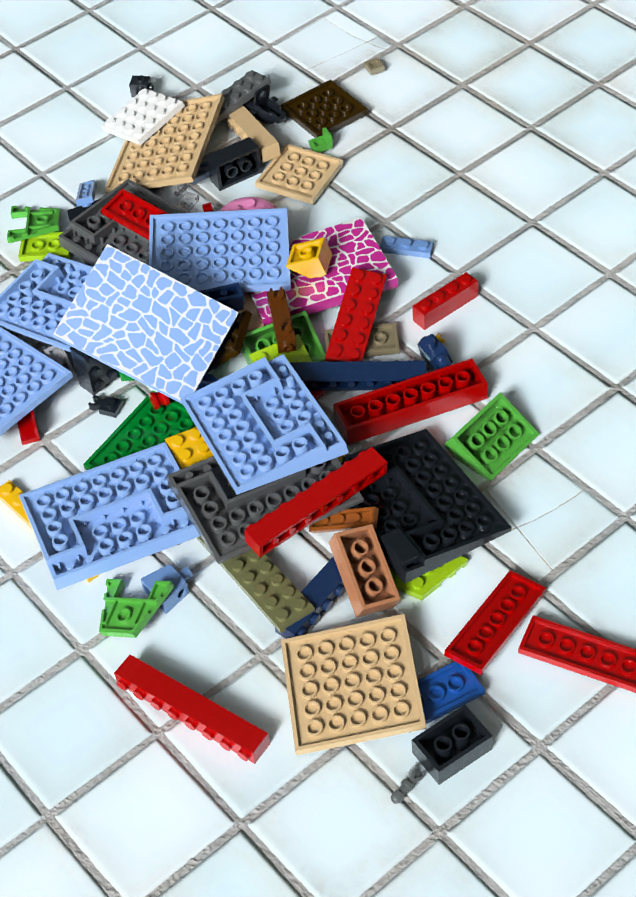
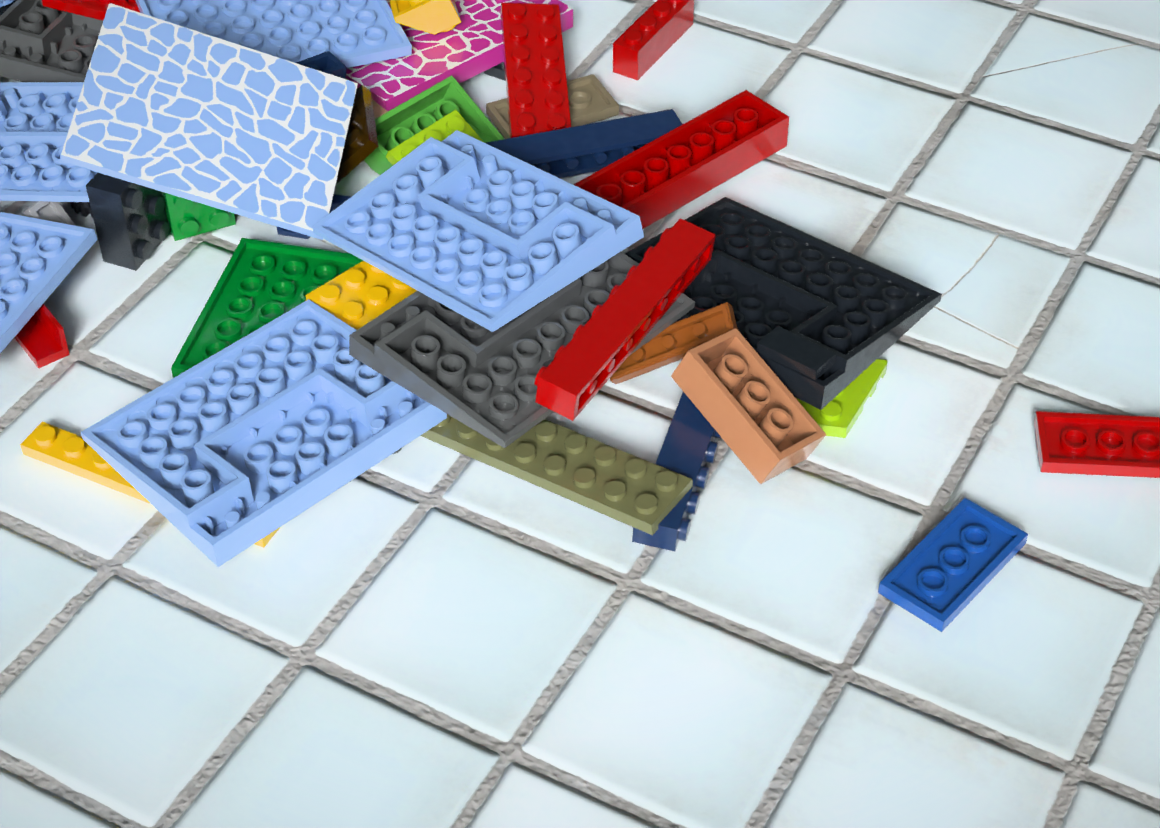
camera: 25 degrees left, 5 degrees down
black plate [88,395,124,418] -> none
bright green wing [99,579,174,638] -> none
red brick [114,654,270,764] -> none
medium blue torso [141,565,193,614] -> none
red wheel [149,391,170,410] -> none
reddish brown brick [266,287,297,354] -> none
tan plate [281,614,427,755] -> none
dark grey piece [391,766,426,804] -> none
black brick [411,705,493,785] -> none
dark blue torso [417,333,463,371] -> none
bright green slope [444,392,539,481] -> none
red plate [444,570,546,675] -> none

